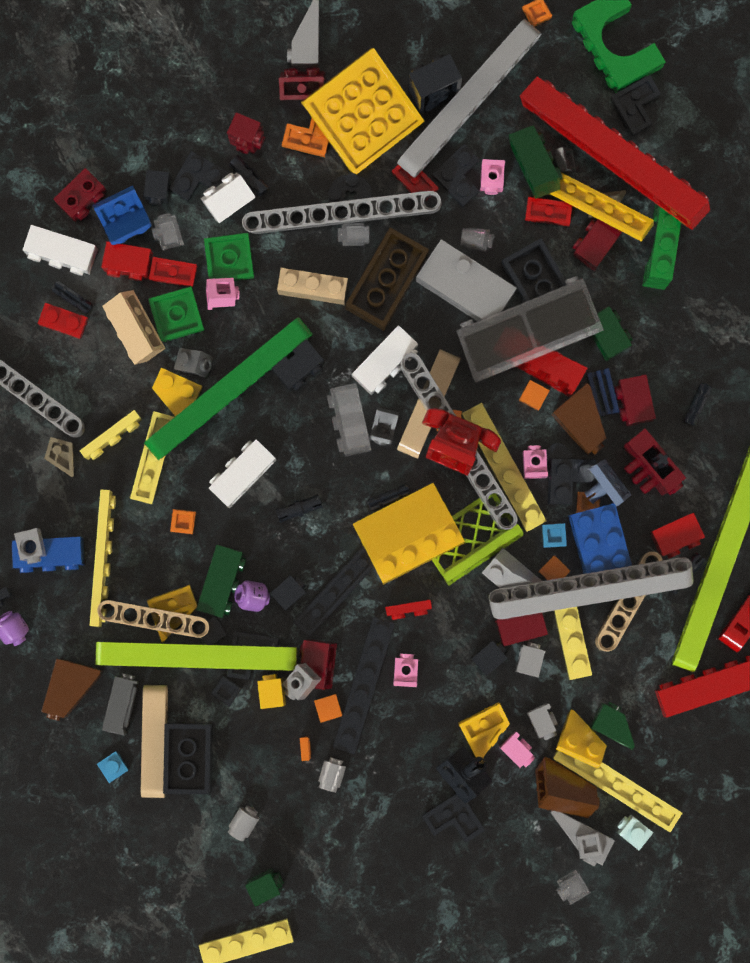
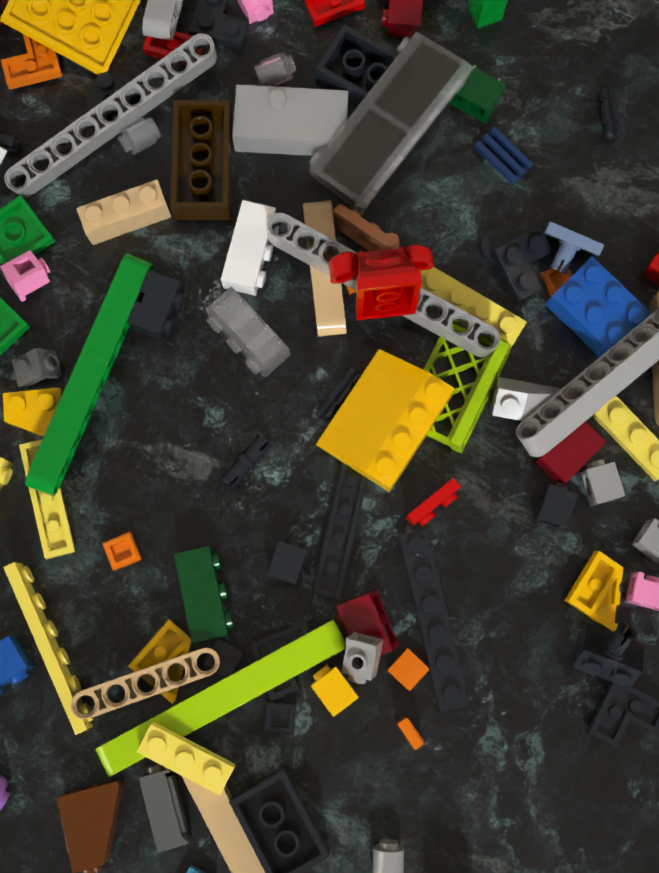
camera: 30 degrees left, 5 degrees down
white brick [209,440,276,508] -> none
medium lavender head [234,580,270,612] -> none
light grey brick [318,757,346,793] -> none
dark grey bracket [370,407,399,445] -> none
bright pink brick [394,654,418,687] -> none
red wedge [492,327,587,397] -> none
orange tile [519,380,550,411] -> none
bright pink brick [522,445,548,479] -> none
orange tile [538,555,570,580] -> none
dark azure plate [542,523,567,548] -> none
reddish brown slope [552,383,606,455] -> none
dark red brick [615,375,656,426] -> none
dark red piece [622,428,686,496] -> none
none -> light yellow plate [137,721,236,796]
none -> nougat plate [333,204,400,251]

